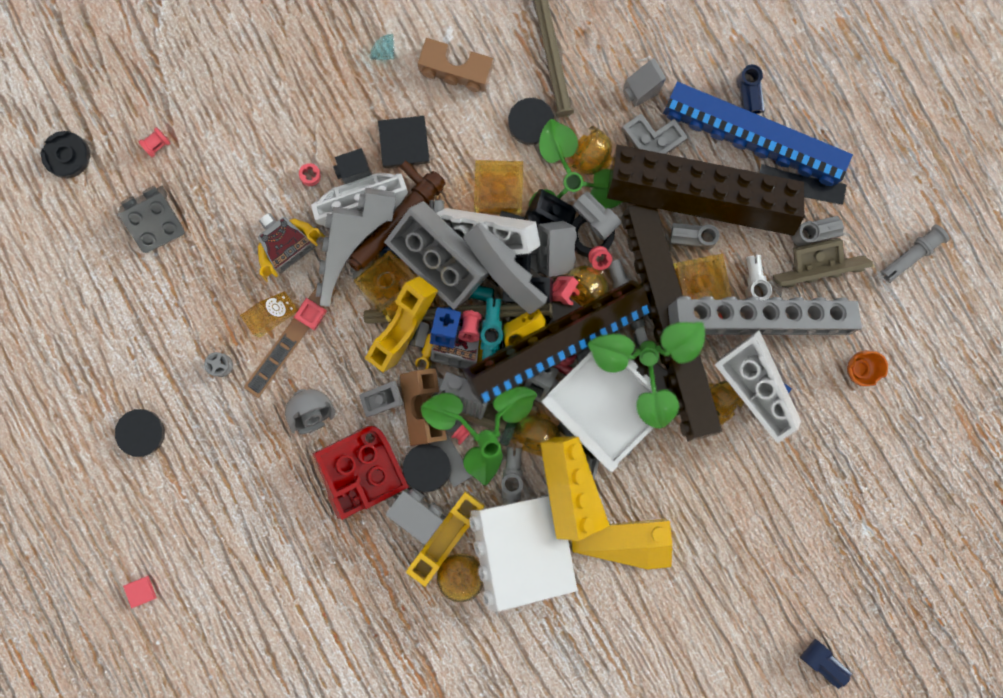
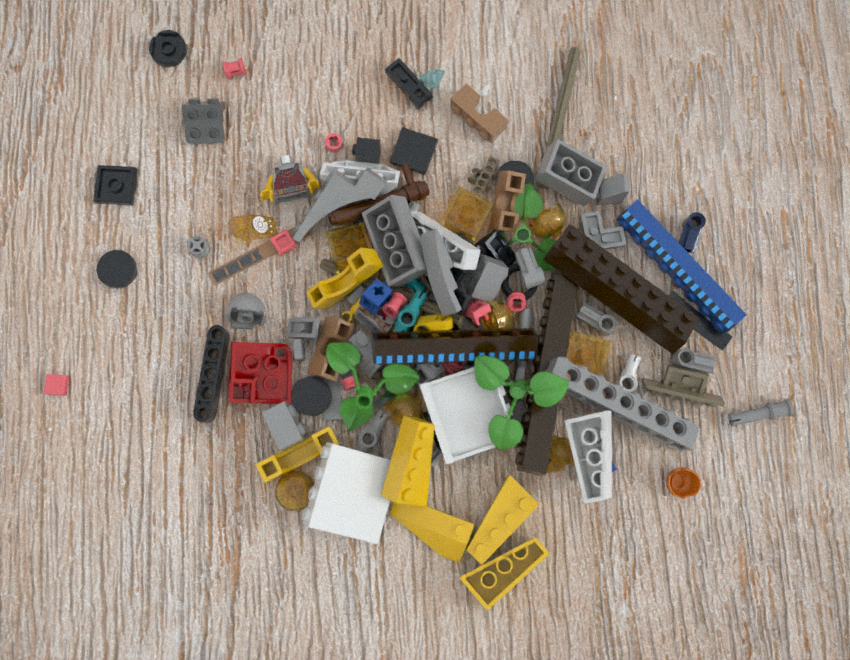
camera: 25 degrees right, 5 degrees down
none -> black tile [93,165,138,206]
none -> black beam [193,325,230,423]
none -> light grey tile [294,339,306,362]
none -> black plate [385,58,433,110]
none -> yellow wedge [459,537,550,611]
none -> yellow wedge [466,475,539,565]
none -> dark tan piece [467,156,500,199]
none -> medium nougat arch [489,170,526,233]
none -> light grey brick [535,139,607,206]

